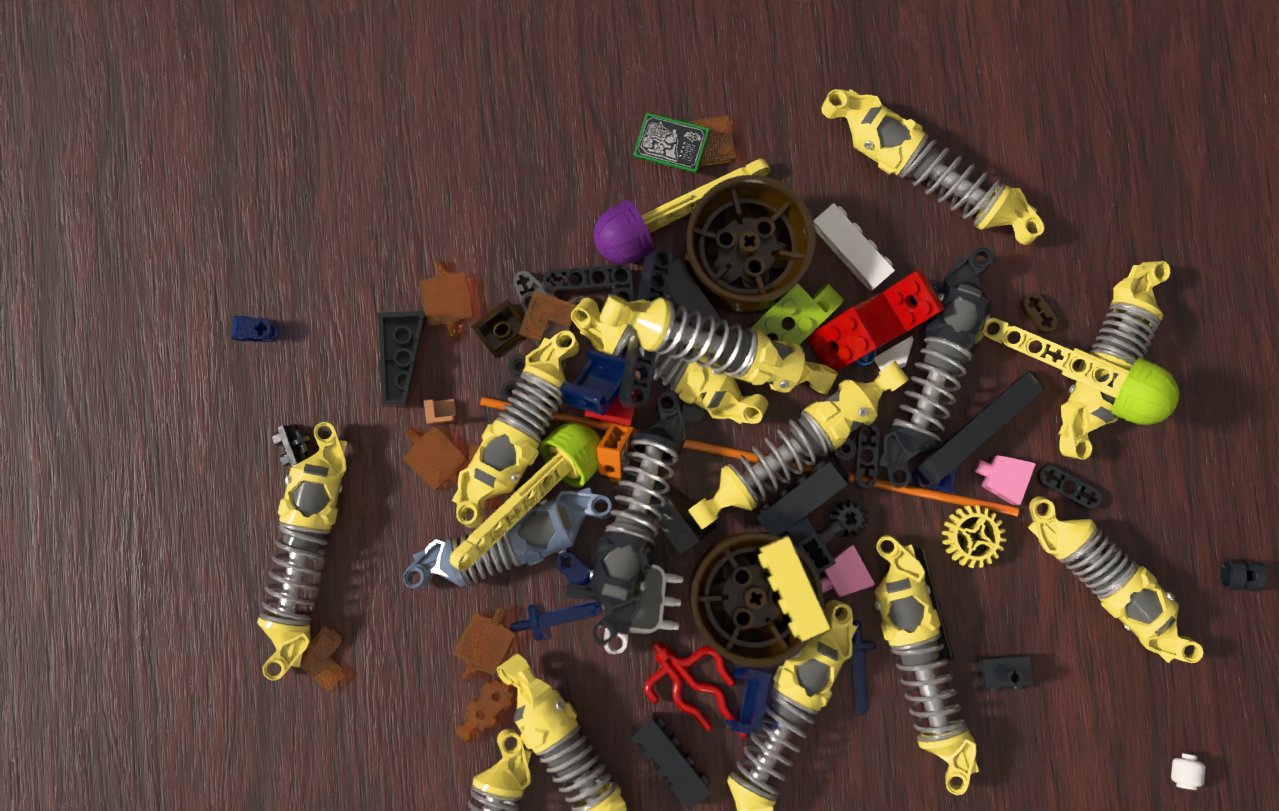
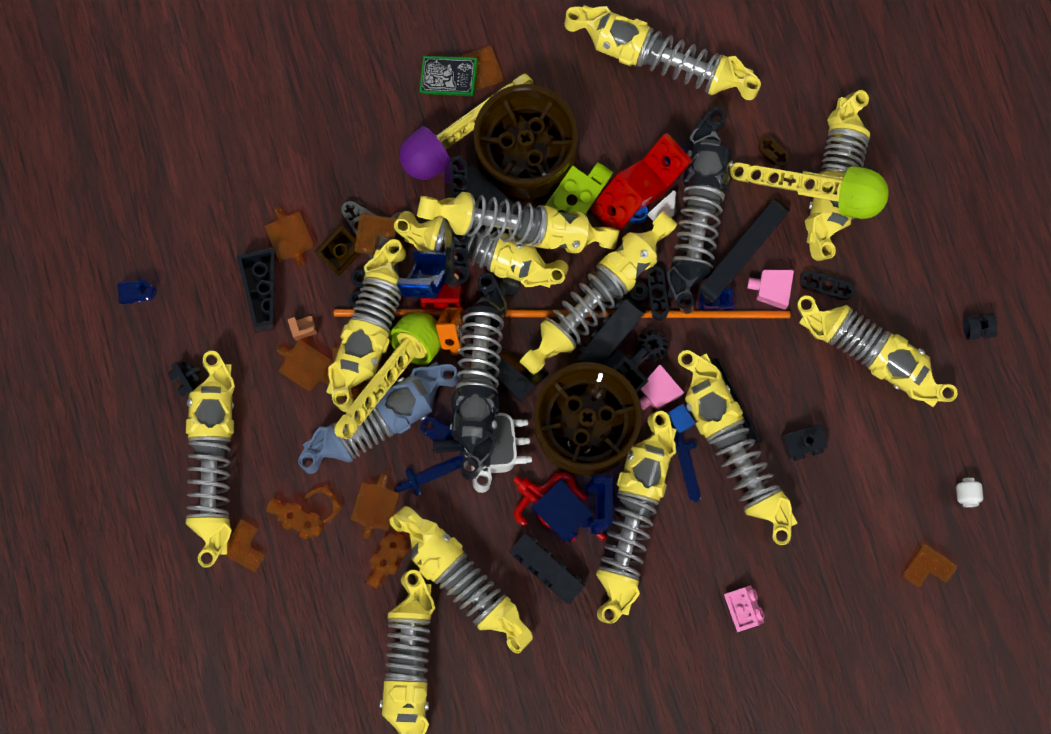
camera: 10 degrees left, 5 degrees down
black beam [542,265,634,303] -> none
light yellow brick [758,537,830,641] -> none
white brick [813,203,895,292] -> none
light yellow gear [942,505,1006,568] -> none
none -> clear orange brick [266,498,324,540]
none -> clear orange cap [305,485,342,525]
none -> clear blue panel [531,480,593,543]
none -> blue panel [667,404,696,433]

